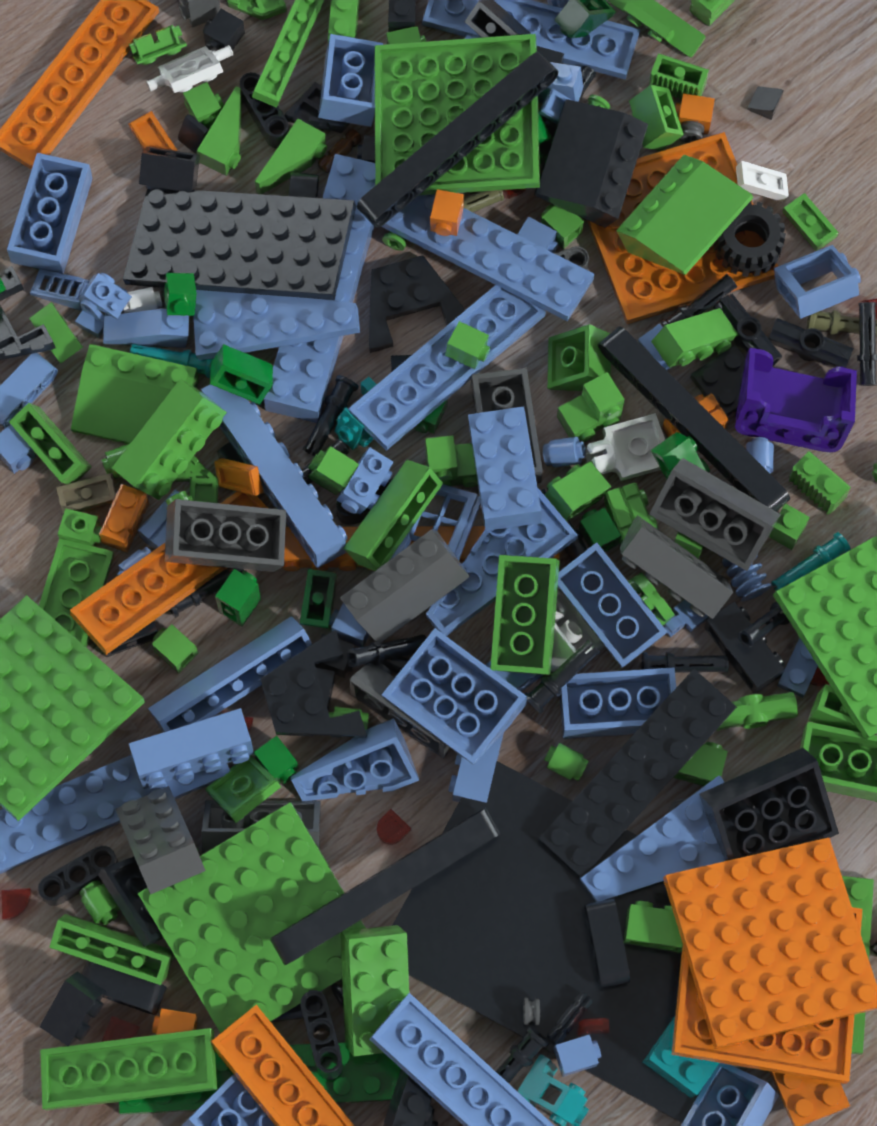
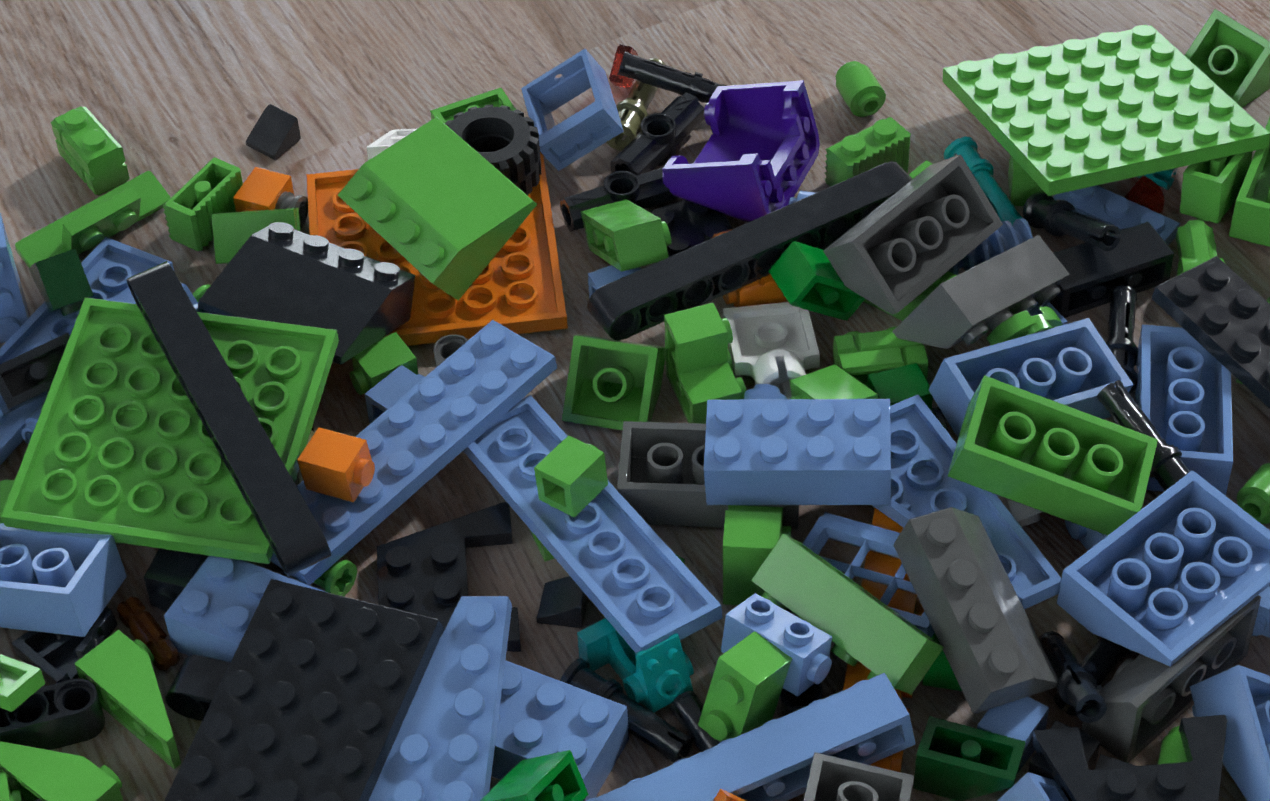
camera: 75 degrees left, 25 degrees down
black pin [659,273,737,327] -> none

